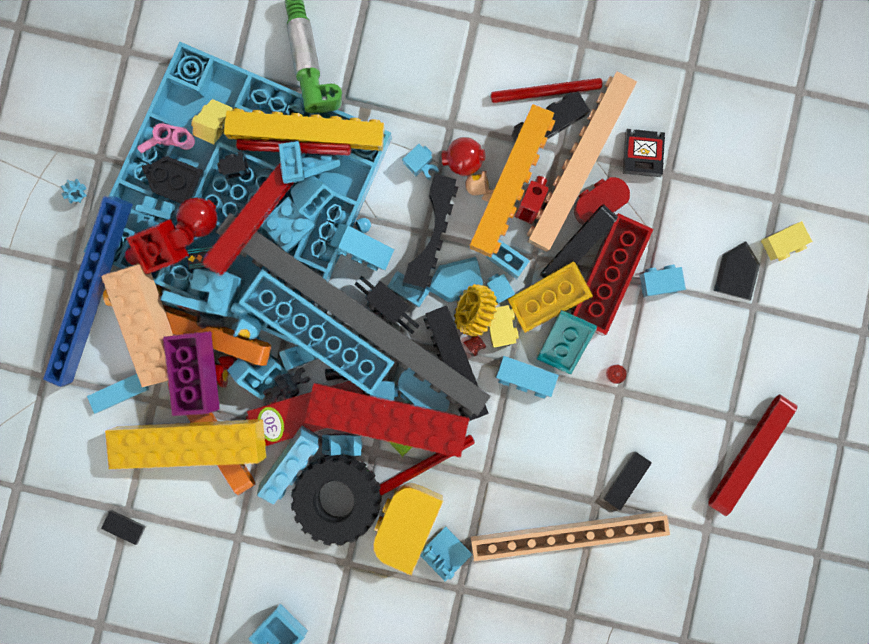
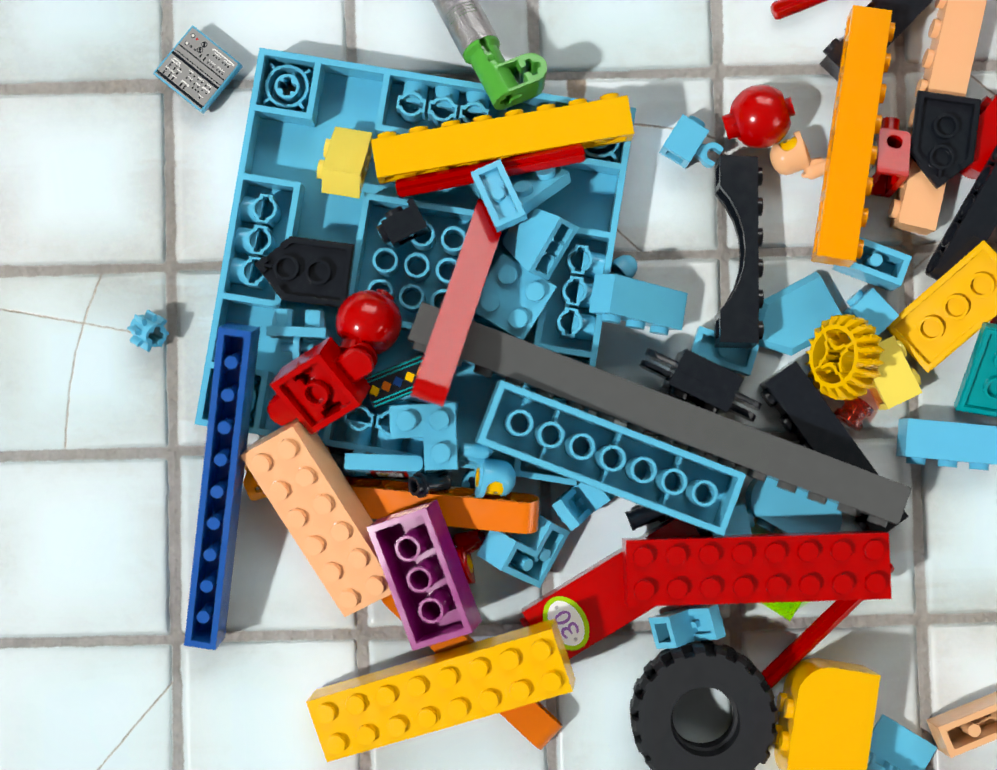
camera: 15 degrees left, 0 degrees up
medium azure tile [87,374,149,414] -> none
bright pink beam [137,123,195,153] -> none
medium azure brick [257,426,319,505] -> none
black pin [263,367,311,404] -> none
none -> light grey tile [153,25,243,114]
none -> black tile [910,90,981,189]

